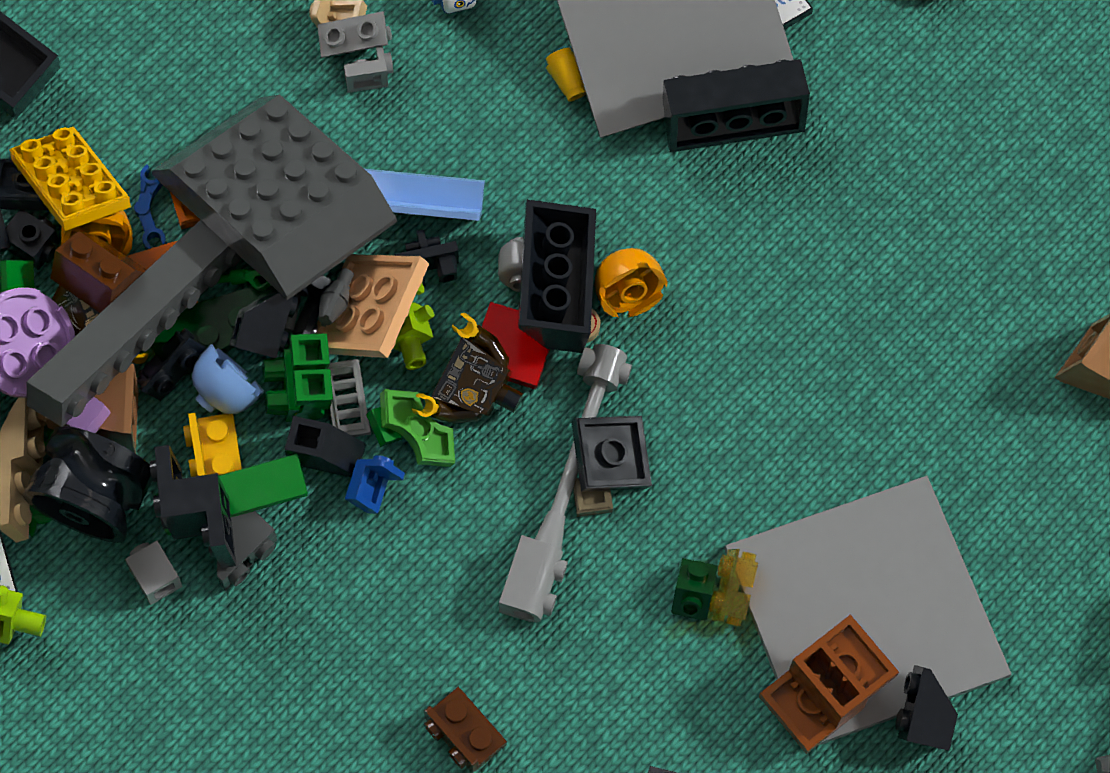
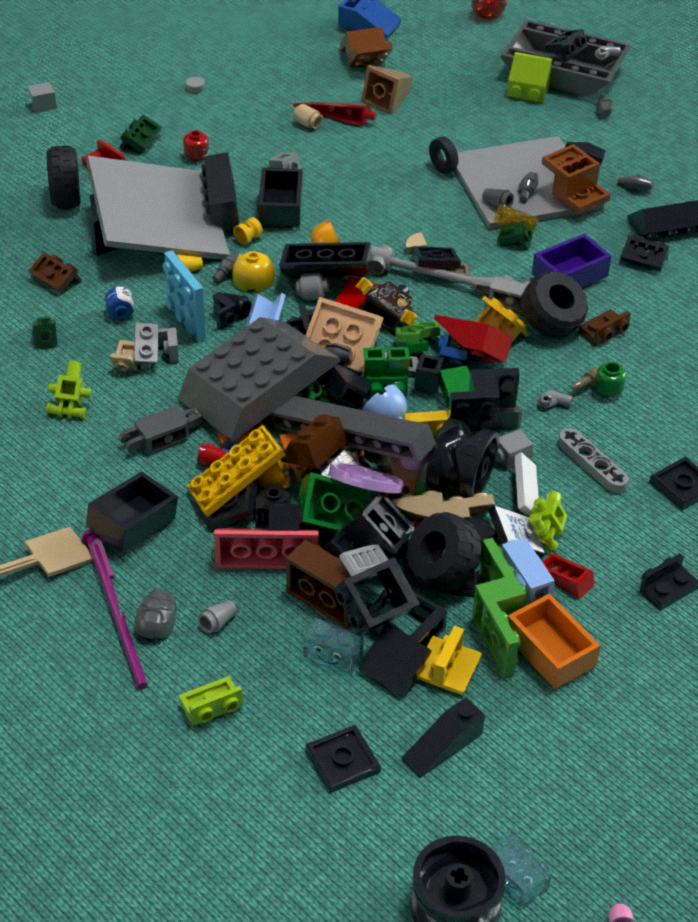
camera: 85 degrees left, 25 degrees down
none -> dark grey hinge [118,405,202,456]
none -> medium azure plate [163,250,206,342]
none -> red head [183,130,209,161]
none -> light grey tile [186,77,205,93]
none -> red cone [197,443,228,467]
none -> dark grey piece [212,253,241,283]
none -> black bracket [213,292,237,330]
none -> black cone [223,293,252,317]
none -> yellow cylinder [232,251,275,293]
none -> yellow wheel [233,217,263,245]
none -> black piece [258,168,303,227]
none -> light grey bracket [268,152,302,169]
none -> red piece [293,102,377,125]
none -> tan brick [293,104,323,129]
none -> tan tile [406,232,427,253]
none -> black tyre [429,137,459,173]
none -> red slope [434,314,513,364]
none -> yellow bracket [475,296,530,342]
none -> dark grey cone [482,188,514,210]
none -> white tile [514,453,539,517]
none -> dark grey piece [518,172,539,202]
none -> black tyre [521,271,588,338]
none -> dark purple piece [532,233,612,287]
none -> light grey arm [539,391,573,408]
none -> light grey beam [558,428,629,494]
none -> dark tan bar [571,367,598,390]
none -> green head [595,362,626,396]

